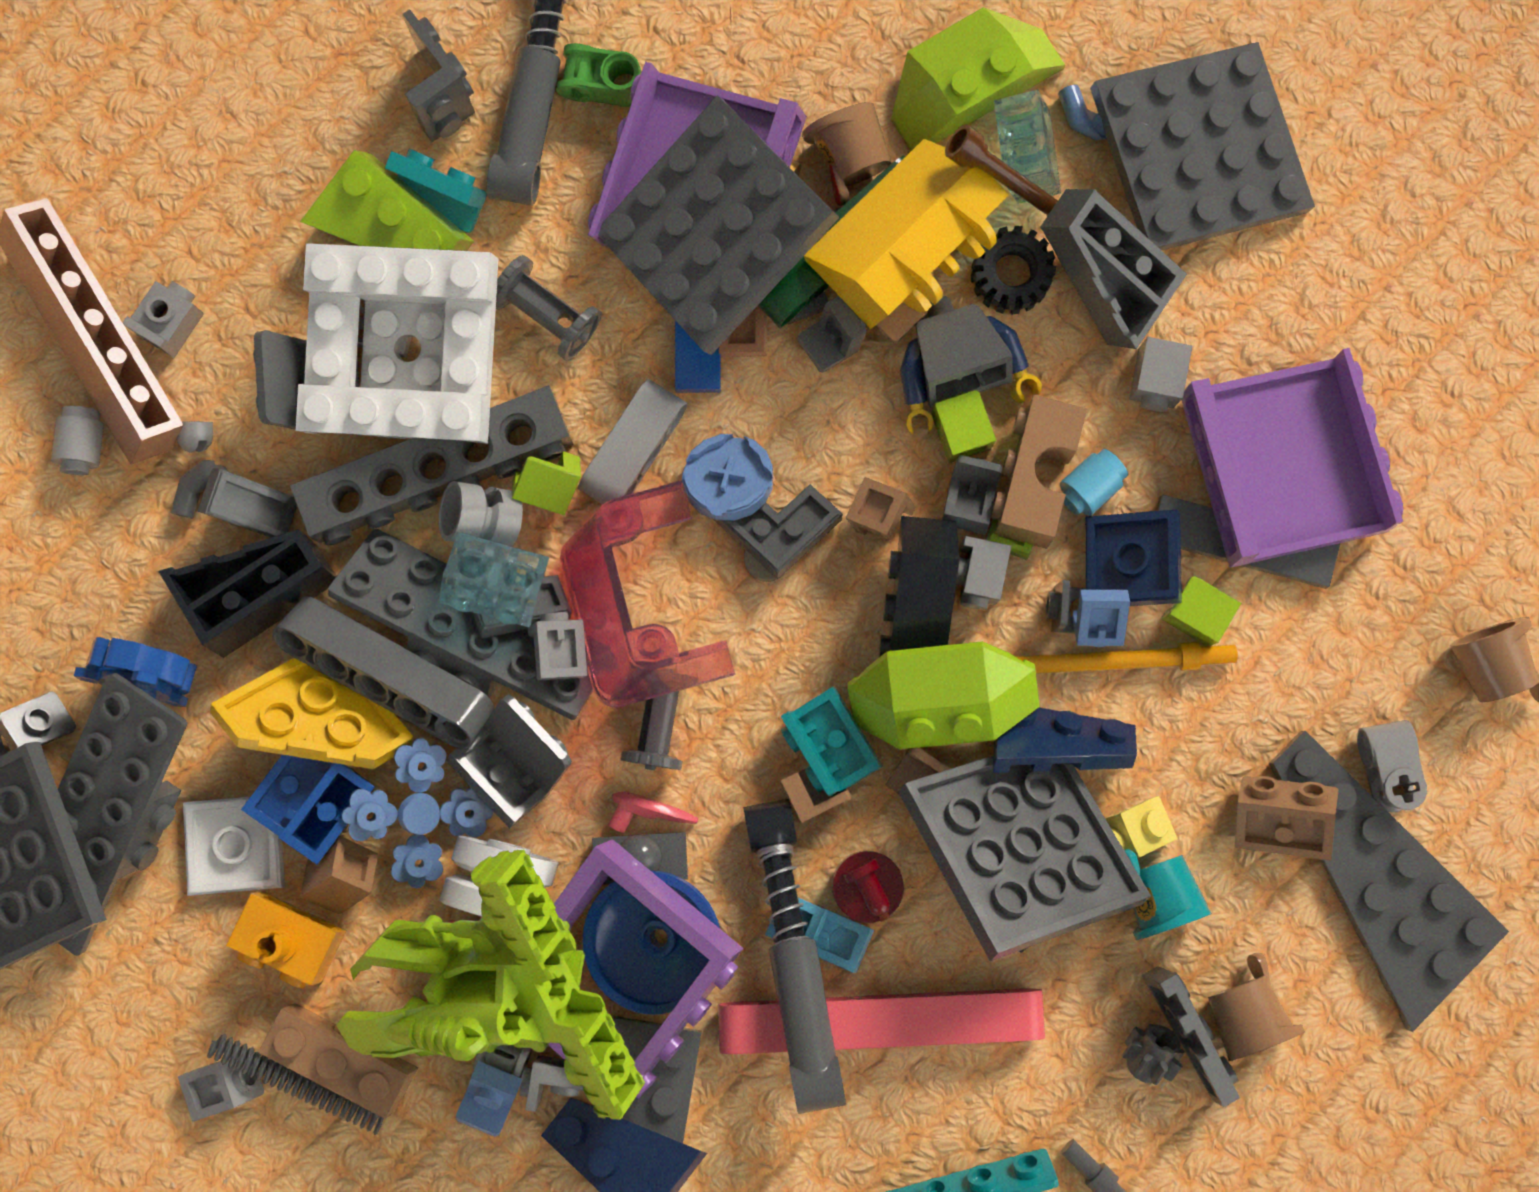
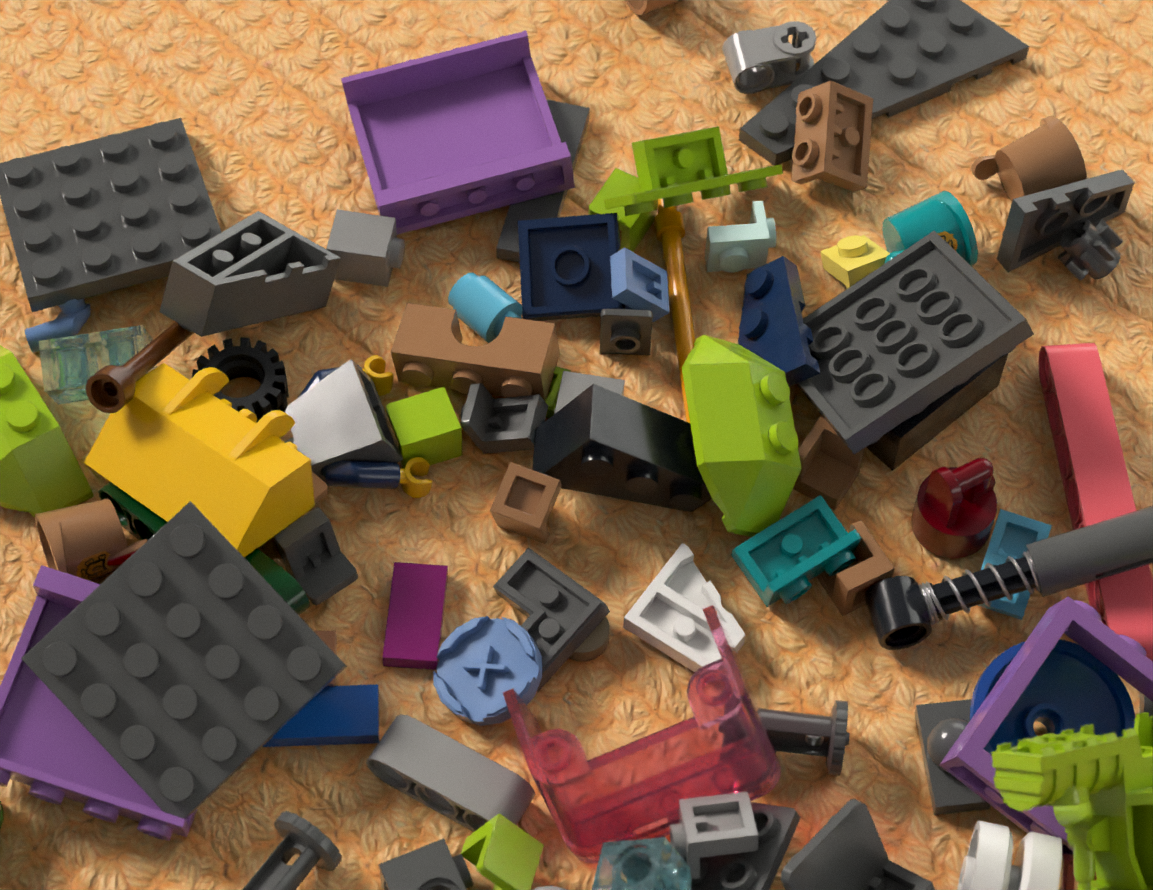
camera: 95 degrees left, 25 degrees down
coral bar [608,791,698,833] -> none
none -> magenta tile [382,562,448,670]
none -> lime bracket [604,126,783,216]
none -> white wing [623,543,745,684]
none -> light aqua bracket [705,201,776,273]

